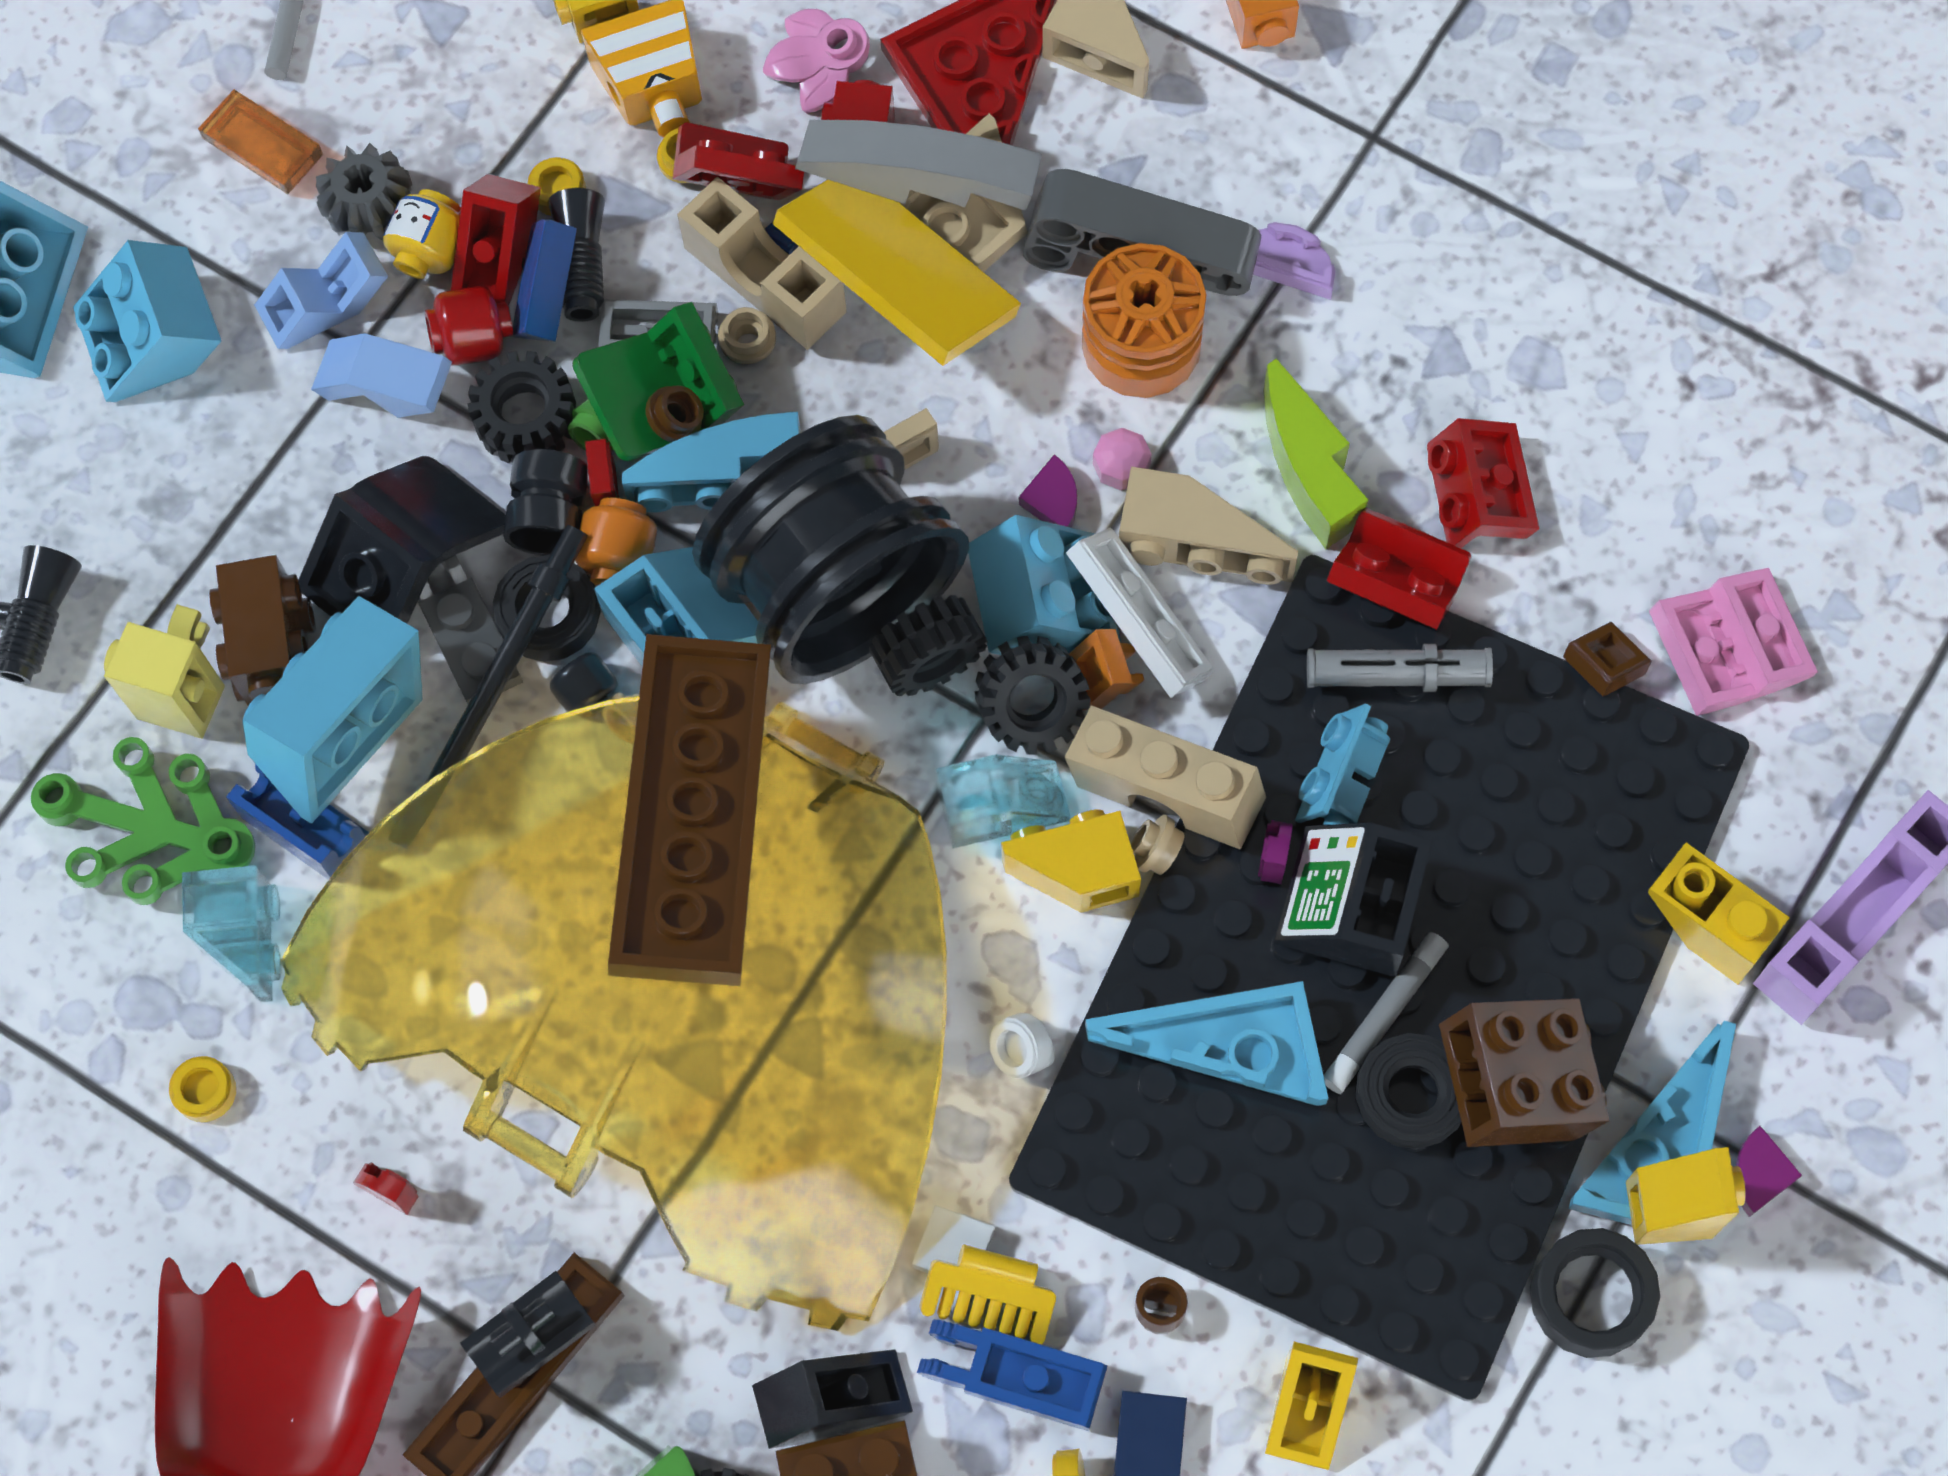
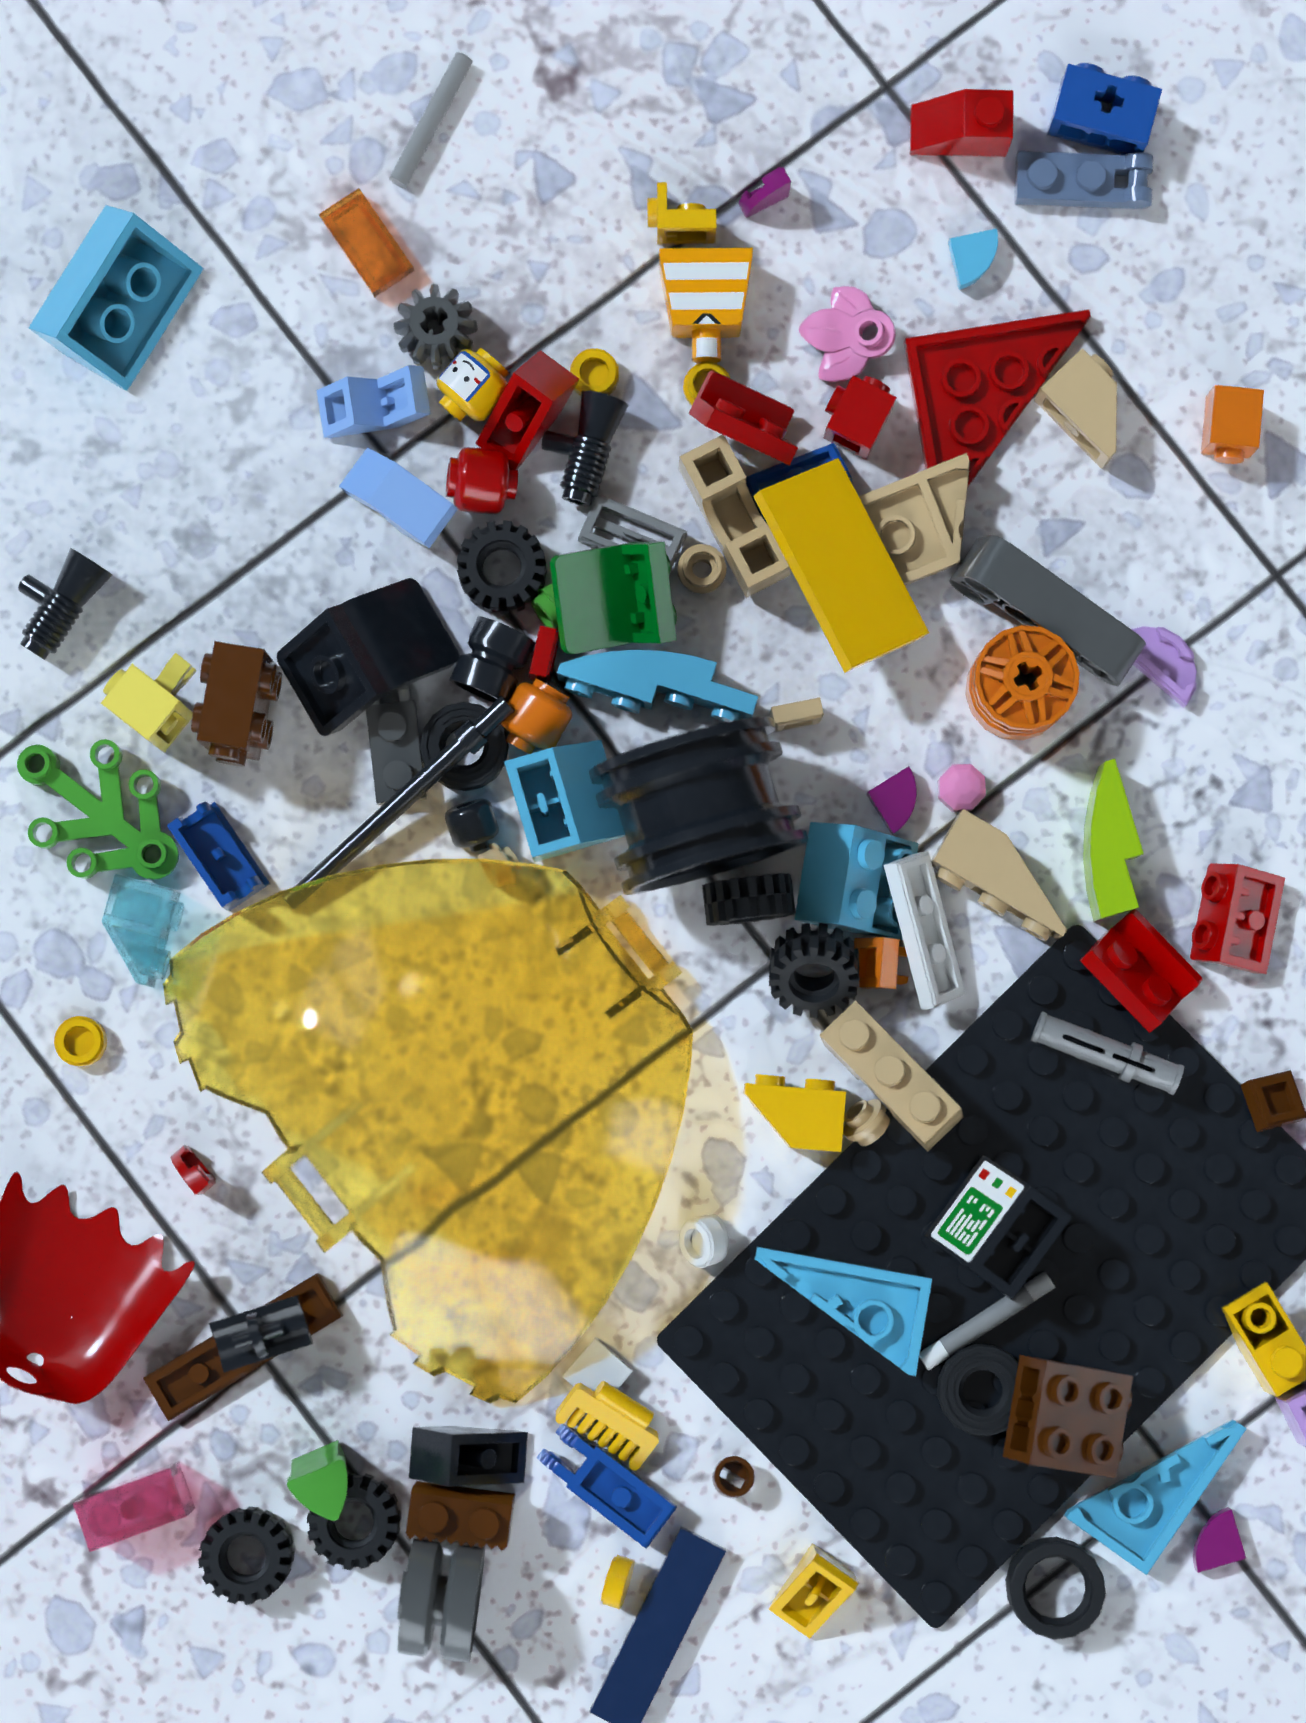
camera: 15 degrees right, 15 degrees up
medium azure slope [73,240,222,402] -> none
medium azure slope [243,596,423,824] -> none
blue slope [512,219,577,342] -> none
reddish brown plate [608,634,771,986] -> none
reddish brown plate [646,385,704,443] -> none
light grey slope [795,120,1042,211] -> none
clear light blue slope [936,754,1071,849] -> none
magenta tile [1258,820,1293,884] -> none
medium azure hinge [1295,704,1390,825] -> none
yellow slope [1626,1147,1745,1245] -> none

